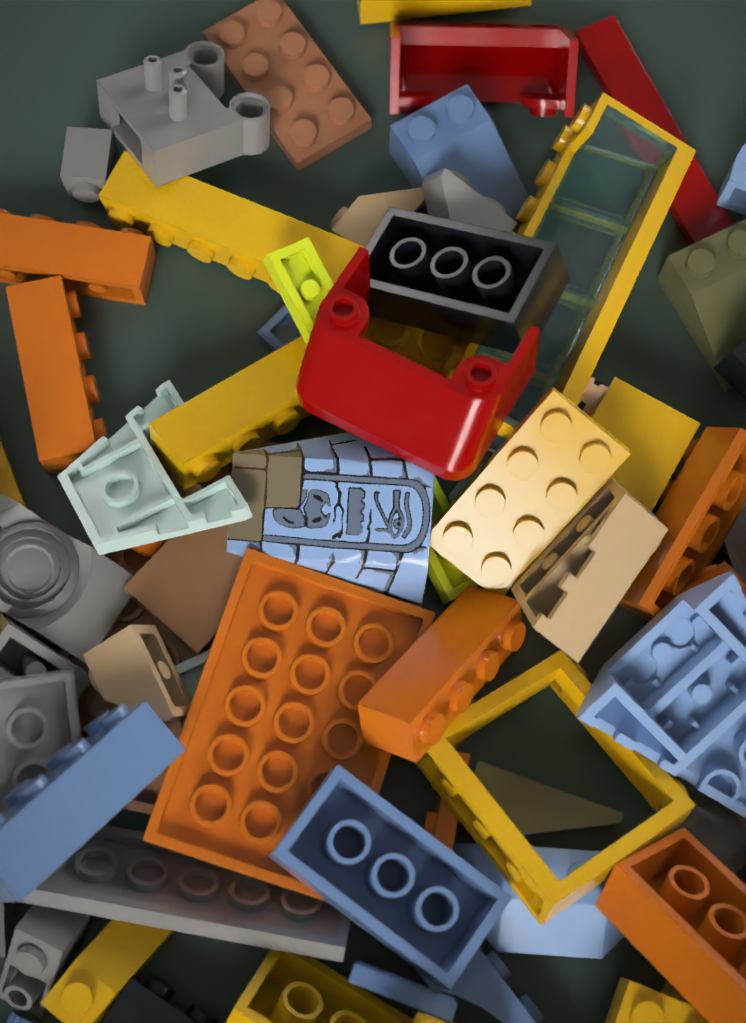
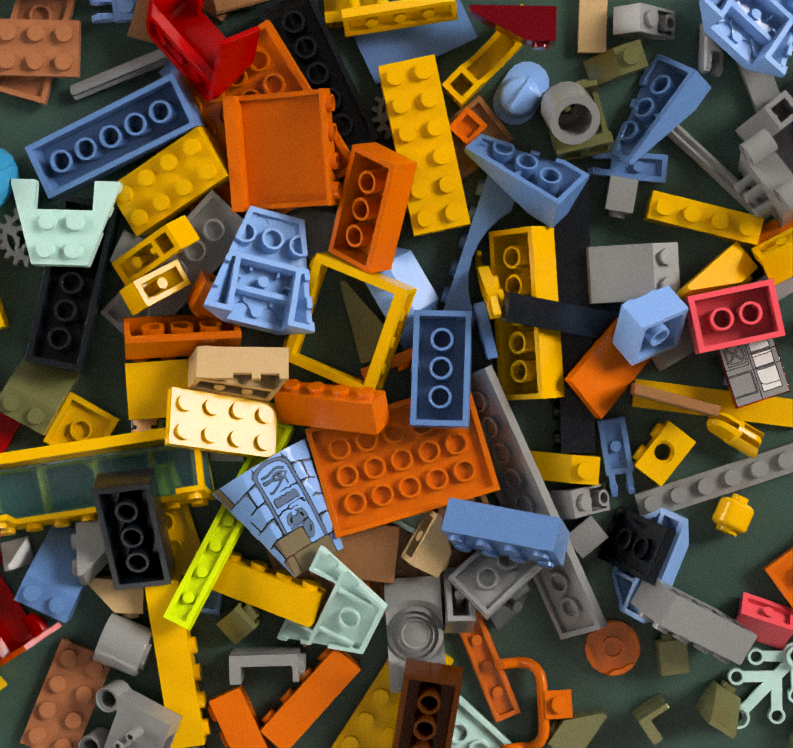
camera: 125 degrees left, 15 degrees up
red windscreen [296,247,540,481] -> none
none -> light grey slope [1,536,34,572]
none -> yellow plate [43,392,121,468]
none -> light grey piece [93,613,154,676]
none -> olive slope [216,601,262,645]
none -> light grey panel [229,645,307,685]

